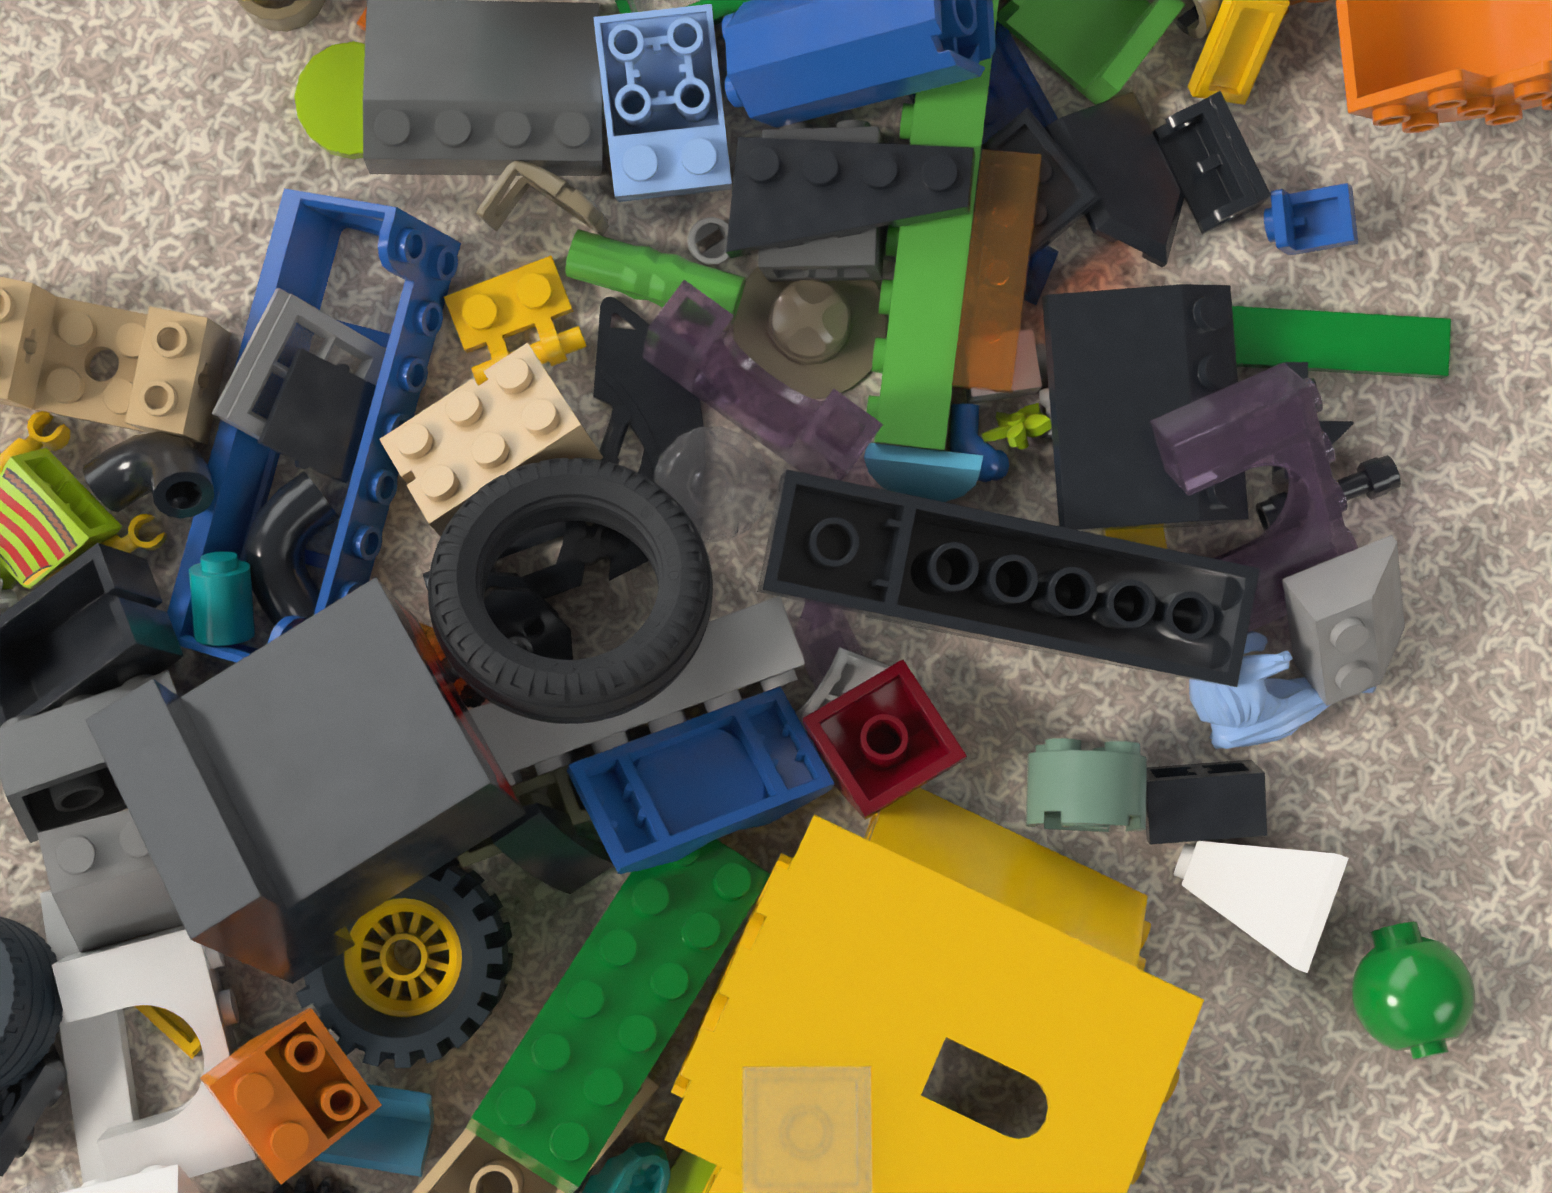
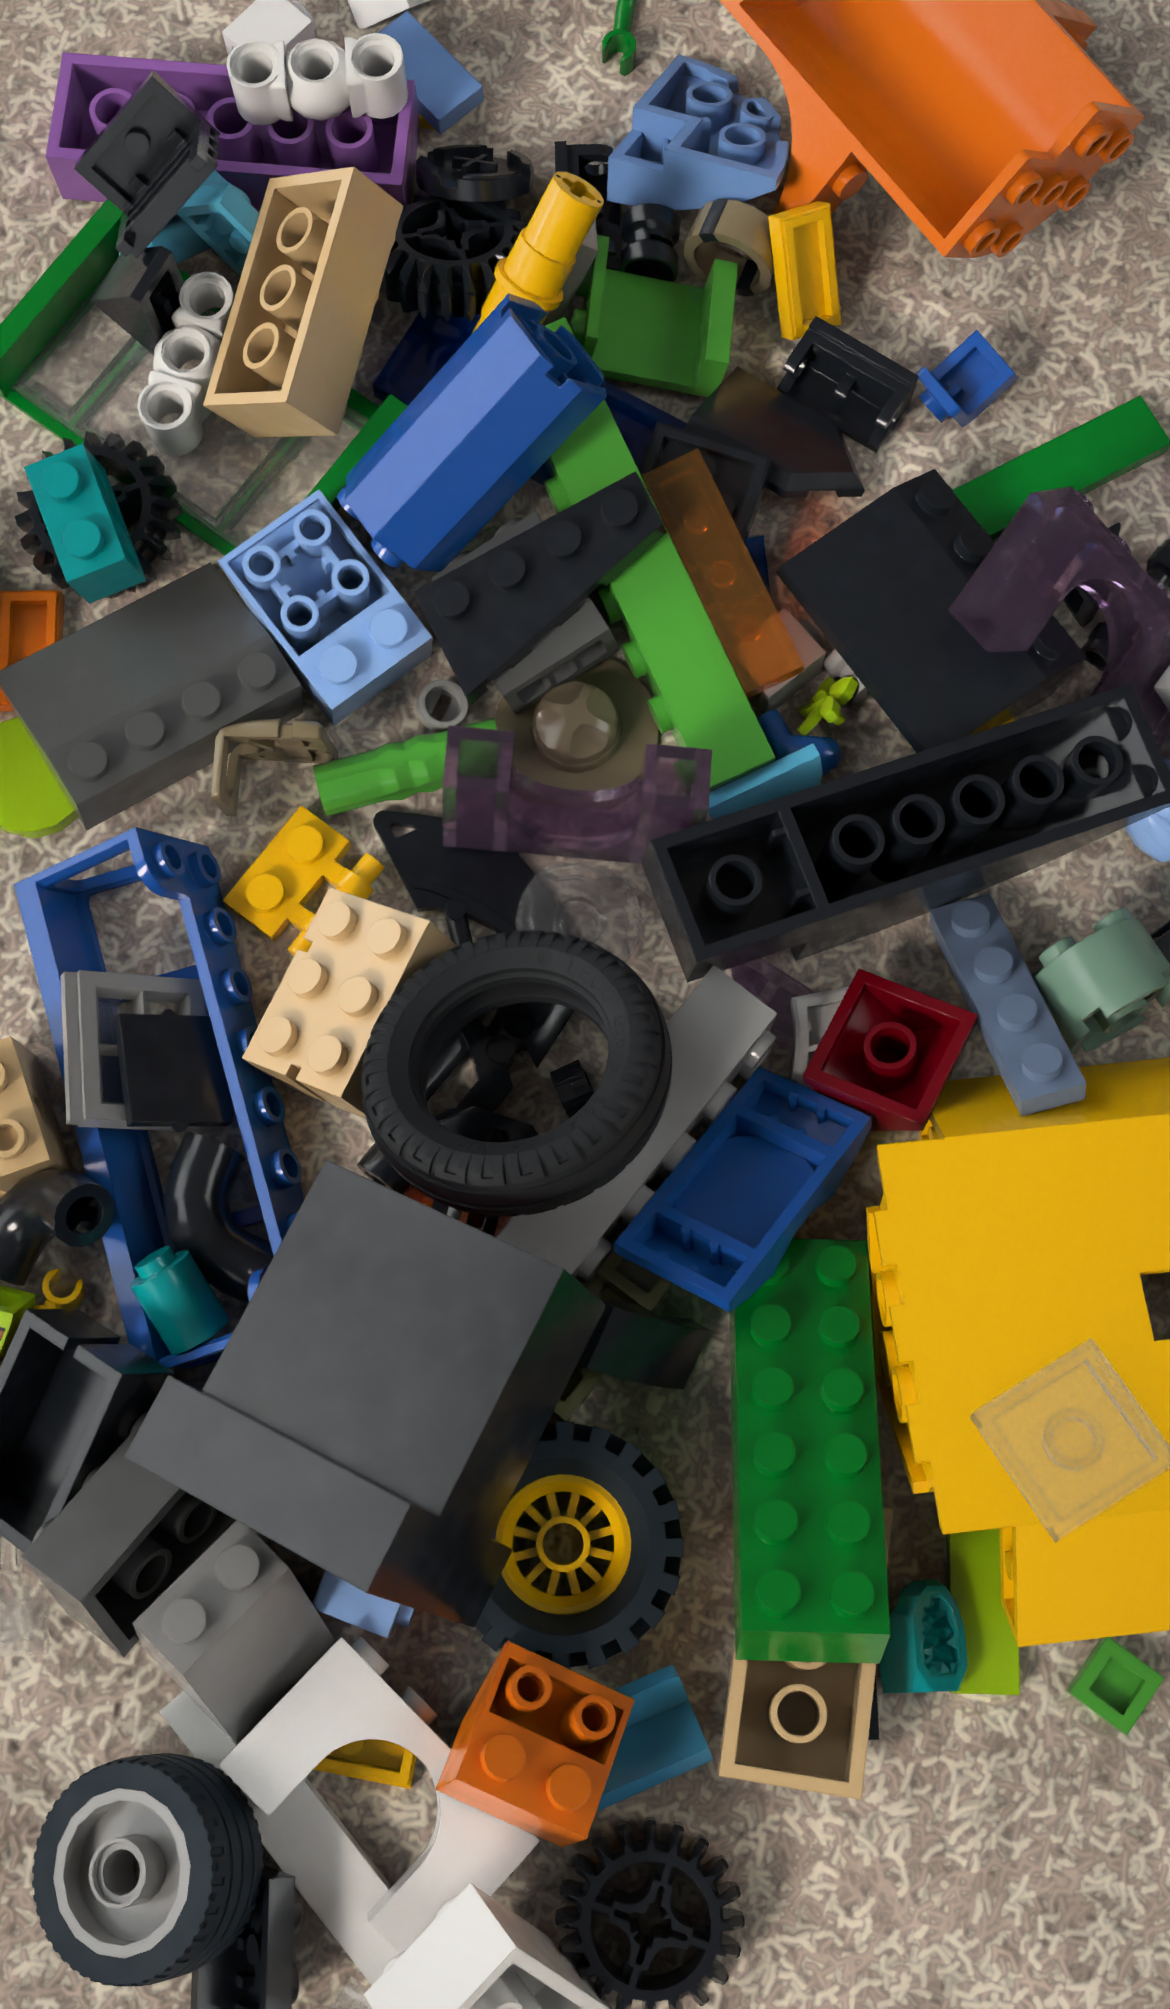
camera: 30 degrees left, 10 degrees down
none -> black axle [550,1059,594,1118]
none -> sand blue plate [930,893,1086,1117]

